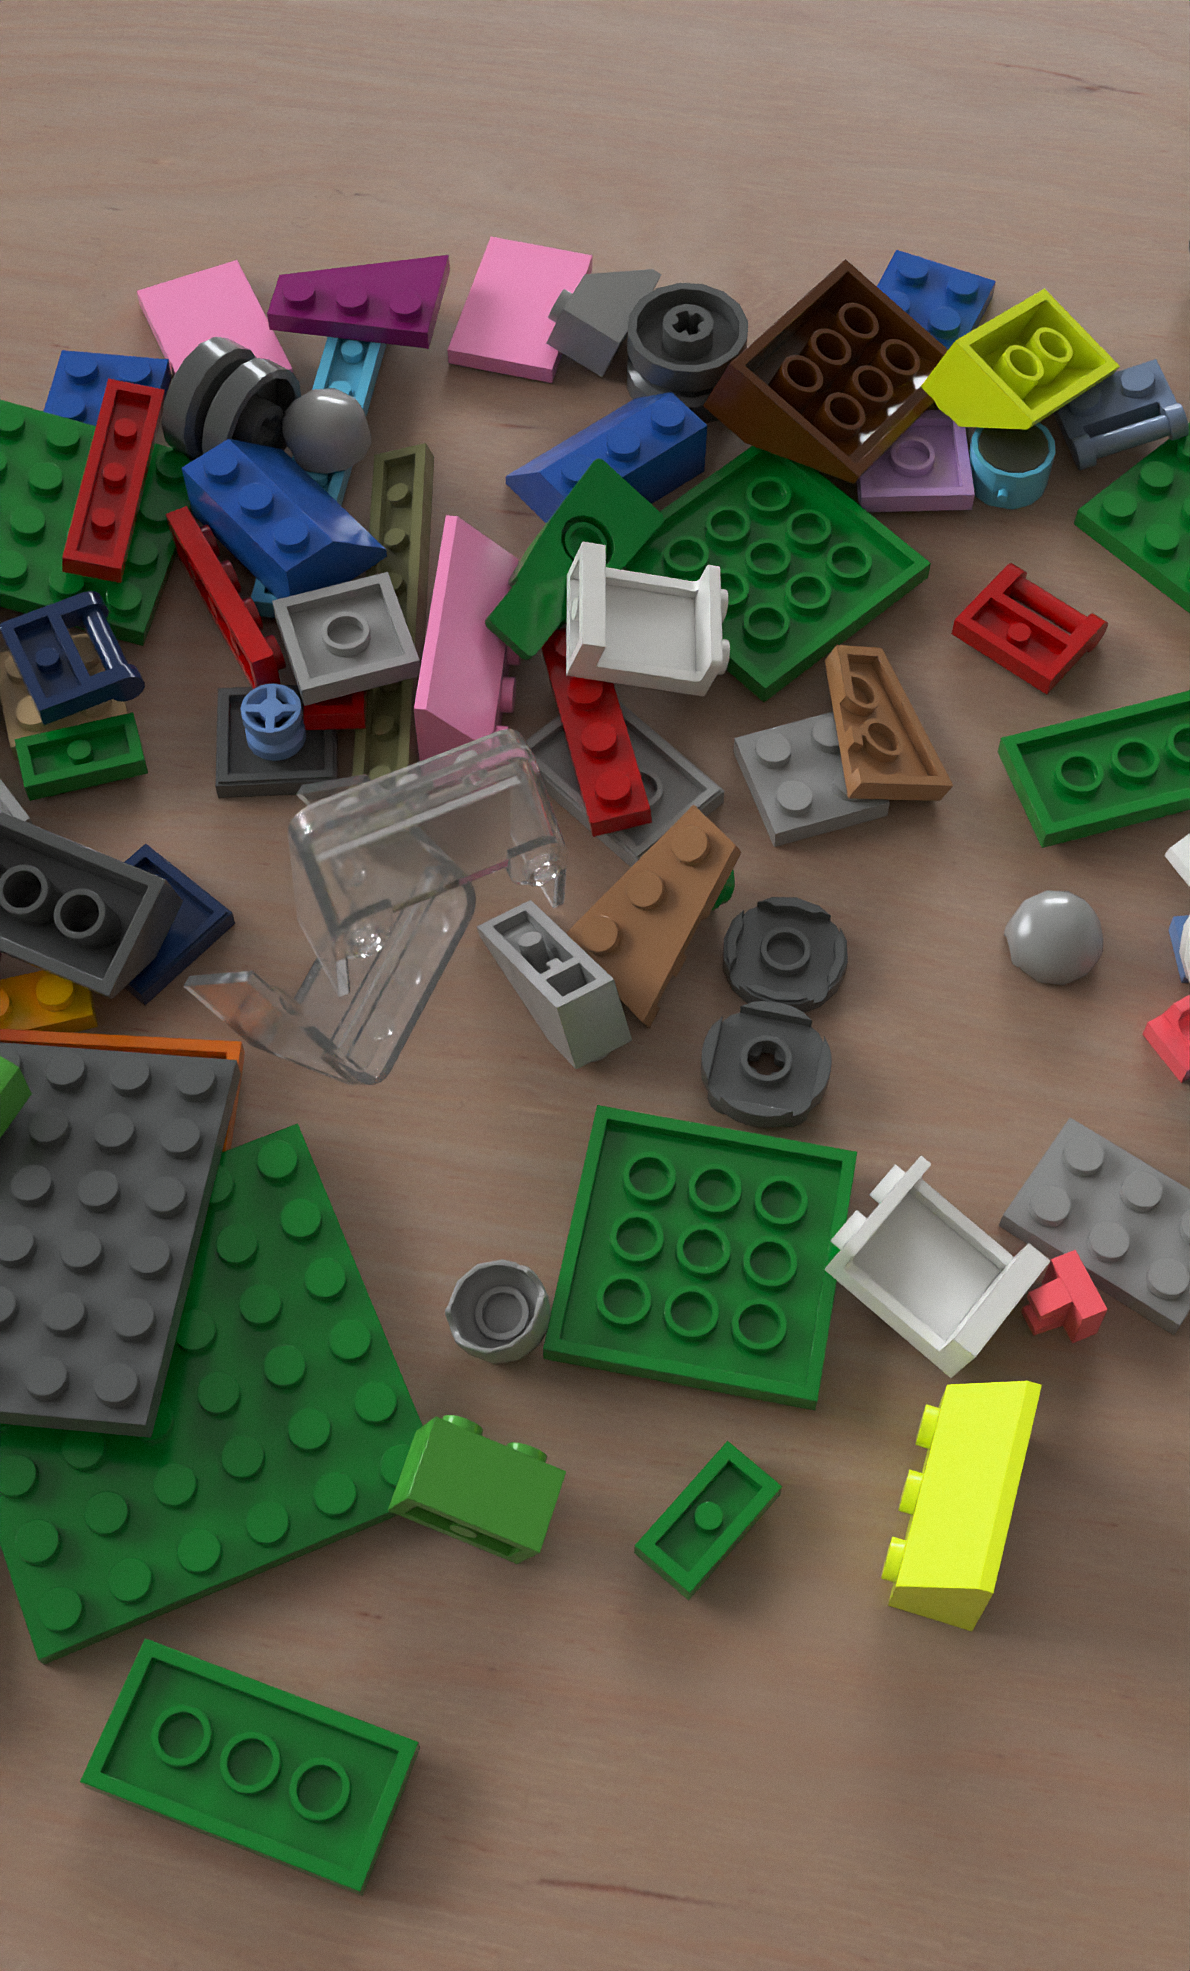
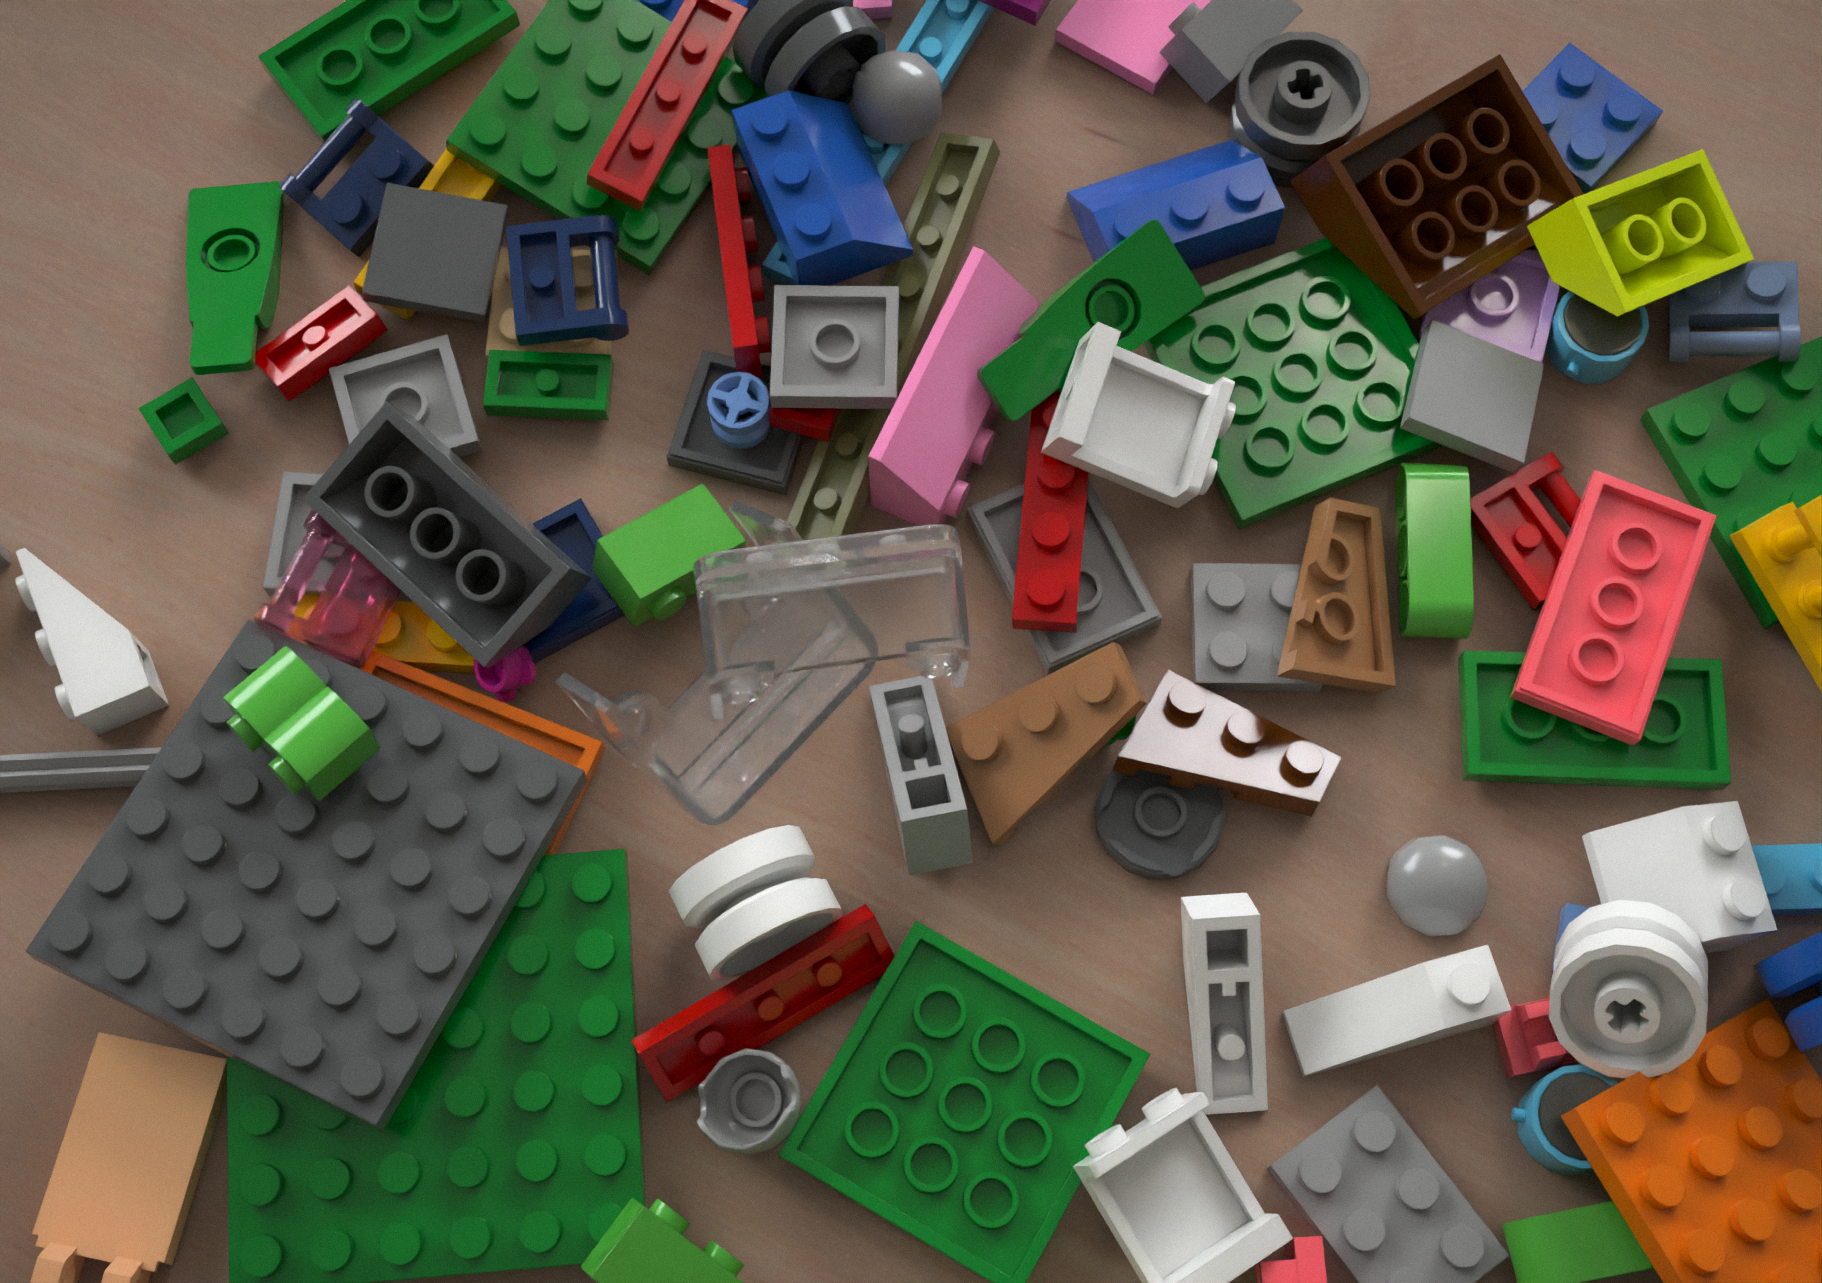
camera: 20 degrees right, 10 degrees up
dark grey plate [701,1001,832,1128] -> none
none -> dark pink plate [474,645,536,702]
none -> bright green brick [592,483,746,628]
none -> red plate [631,904,895,1102]
none -> white wheel [669,825,842,981]
none -> wing [1112,670,1342,817]
none -> white slope [1181,892,1268,1115]
none -> white slope [1282,945,1511,1077]
none -> bright green beam [1396,463,1474,639]
none -> light grey tile [1400,319,1544,473]
none -> coral tile [1510,470,1717,746]

